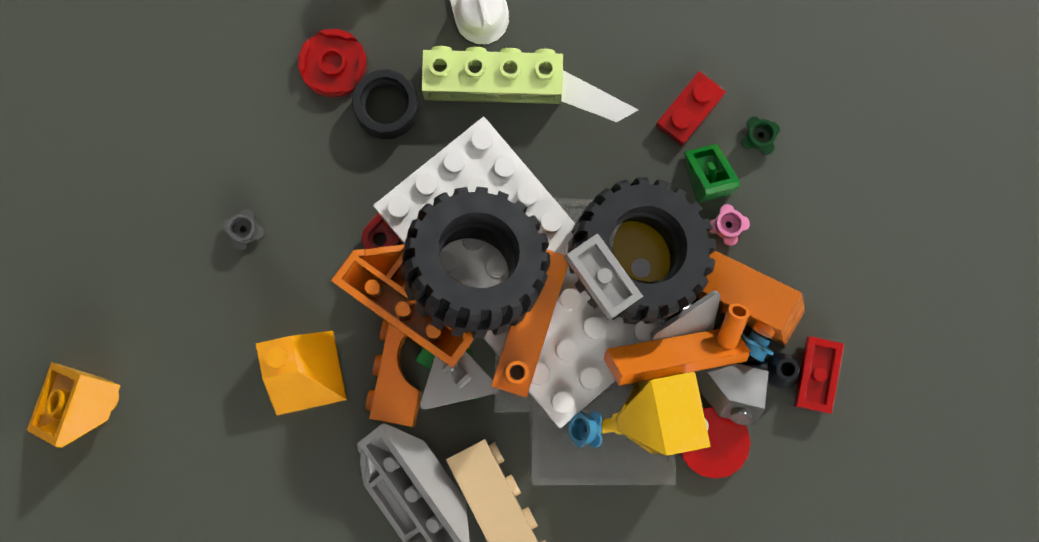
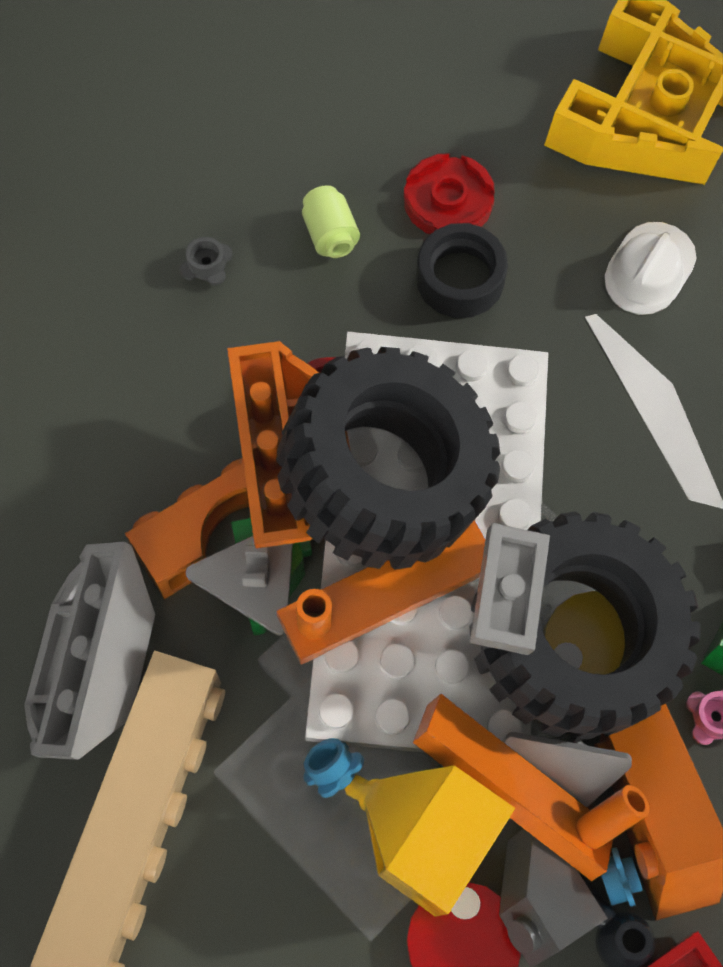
camera: 50 degrees right, 15 degrees down
light orange slope [256,331,347,415] -> none
yellowish green brick [422,46,563,104] -> none
none -> yellowish green brick [302,186,360,258]

